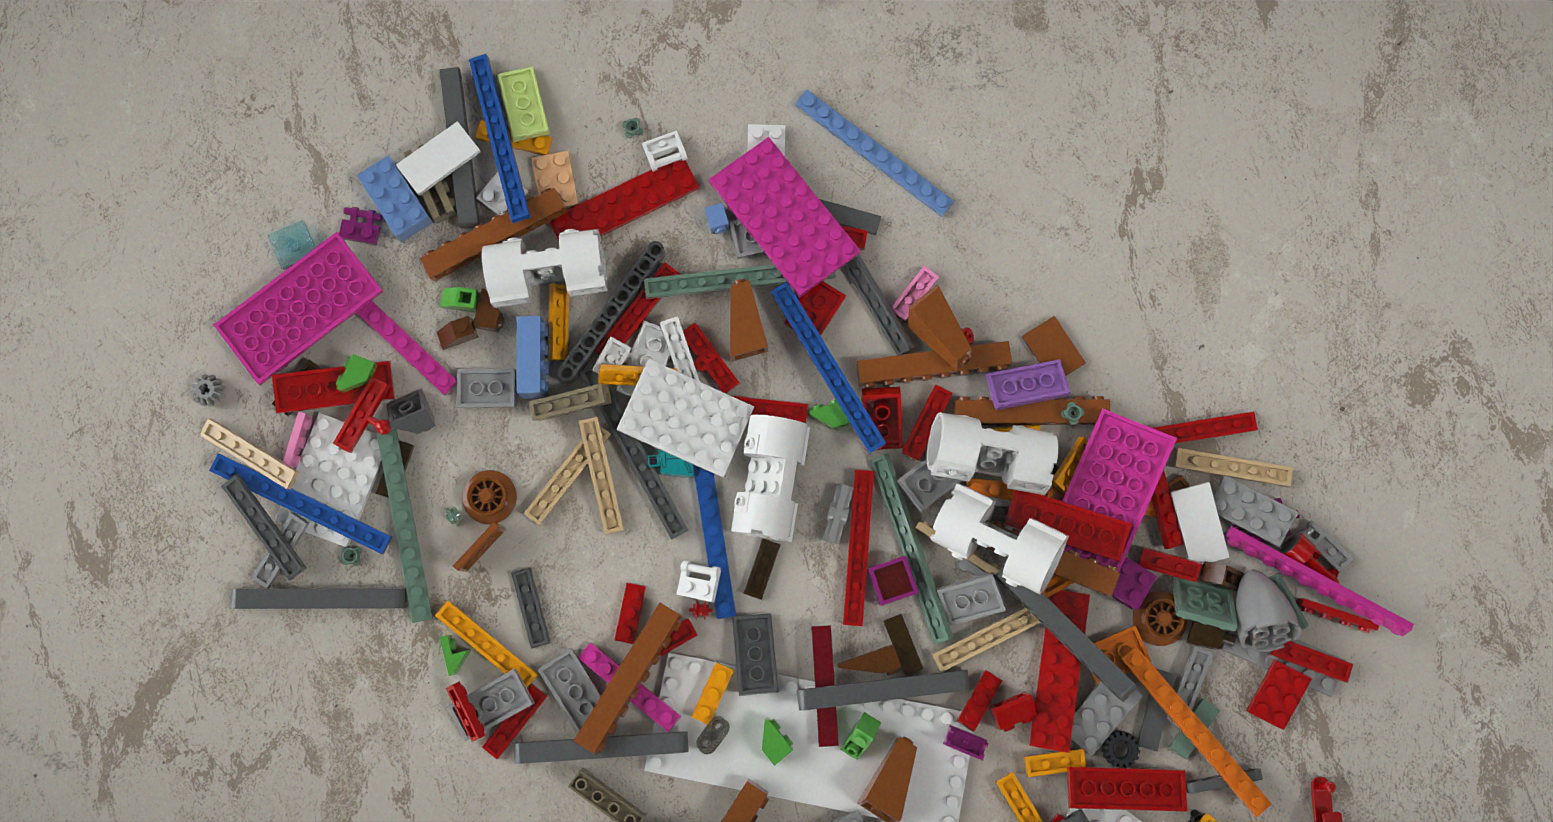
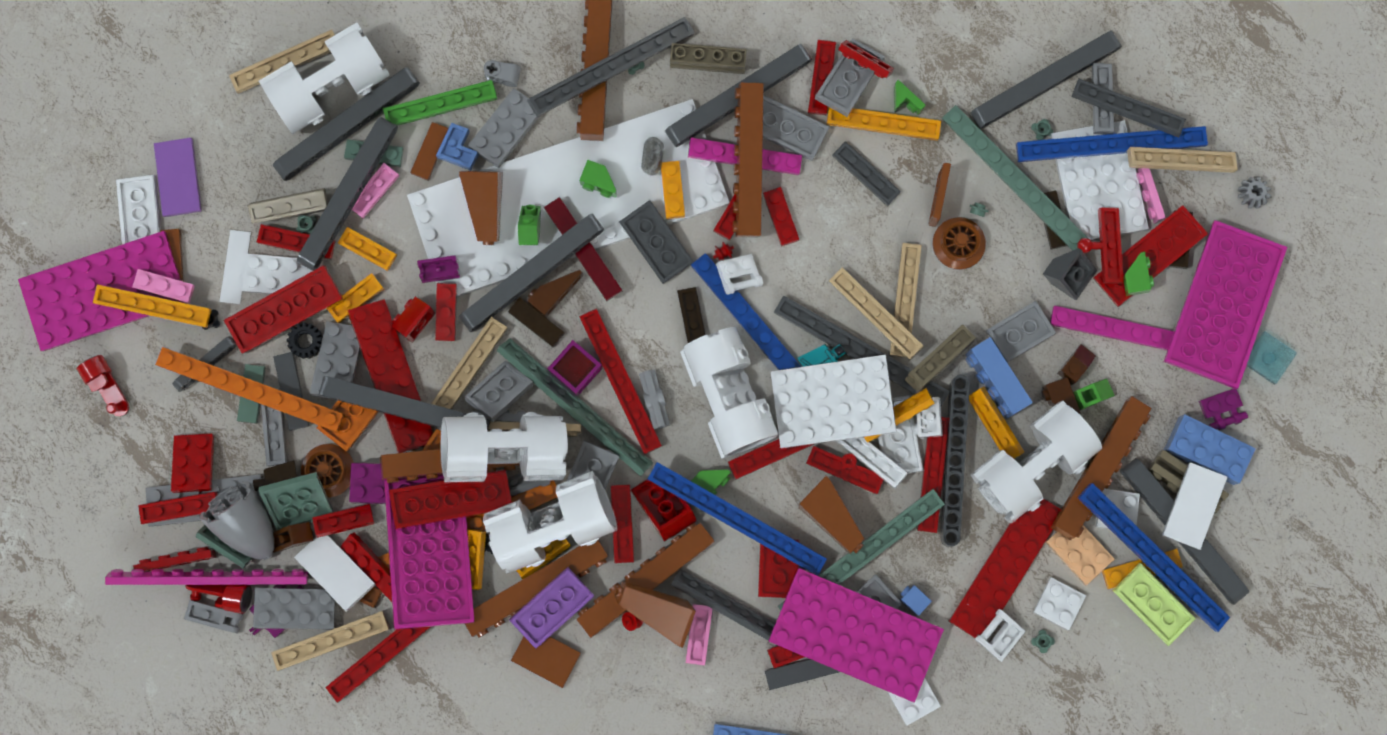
camera: 150 degrees right, 0 degrees up
sand green plate [1061,402,1084,425] -> none
none -> white plate [1033,577,1086,630]

